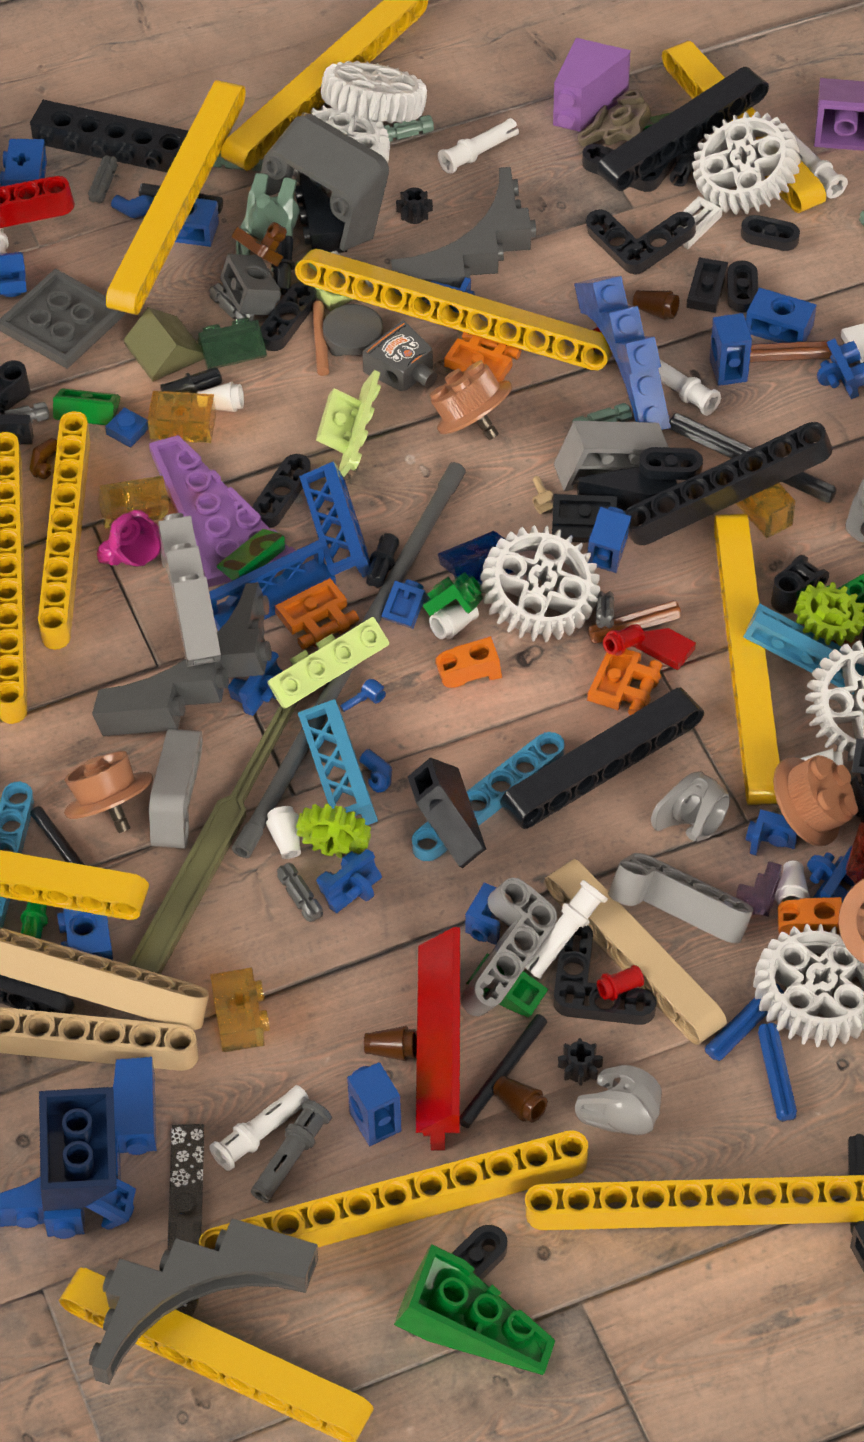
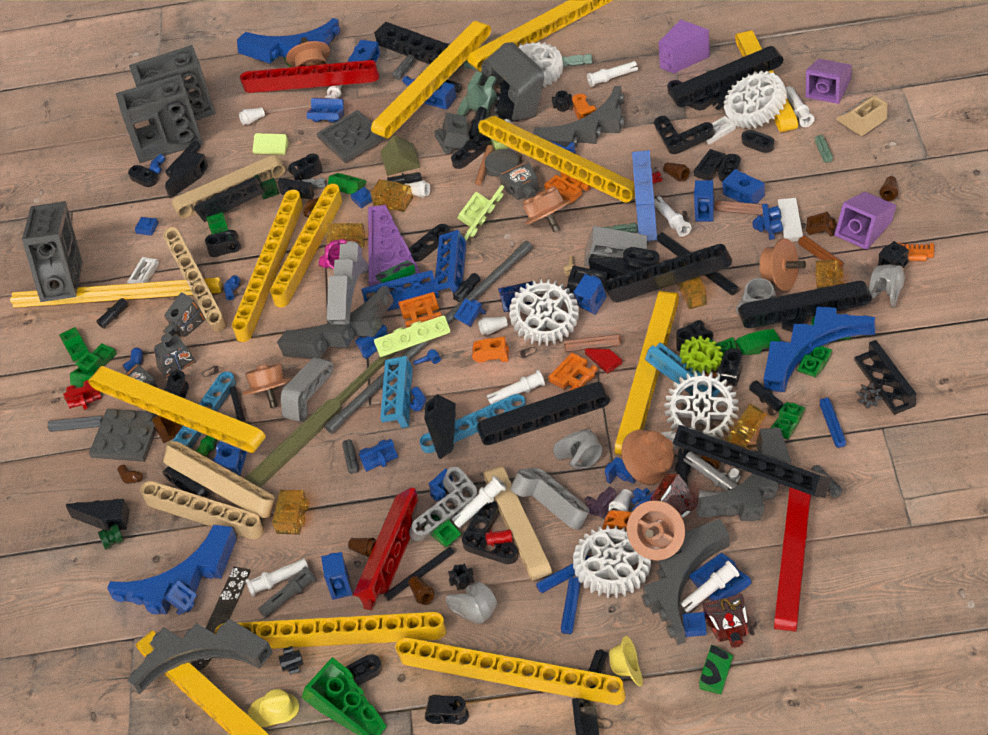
camera: 25 degrees right, 5 degrees down
dark blue slope [39,1087,117,1211] -> none
clear green bracket [197,318,267,370] -> none
reddish brown piece [231,222,287,267] -> none
white cone [266,806,301,859] -> none
lime gear [296,803,371,858] -> none
white gear [321,61,427,124] -> none
green bracket [423,572,483,616] -> none
dark tan tile [577,89,651,146] -> none
dark grey axle [596,591,614,629] -> none
red pin [603,624,645,656] -> none
none -> light yellow piece [248,689,299,727]
none -> black gear [278,646,304,675]
none -> black piece [425,695,469,725]
none -> white pin [486,370,545,405]
none -> orange leg [572,94,596,120]

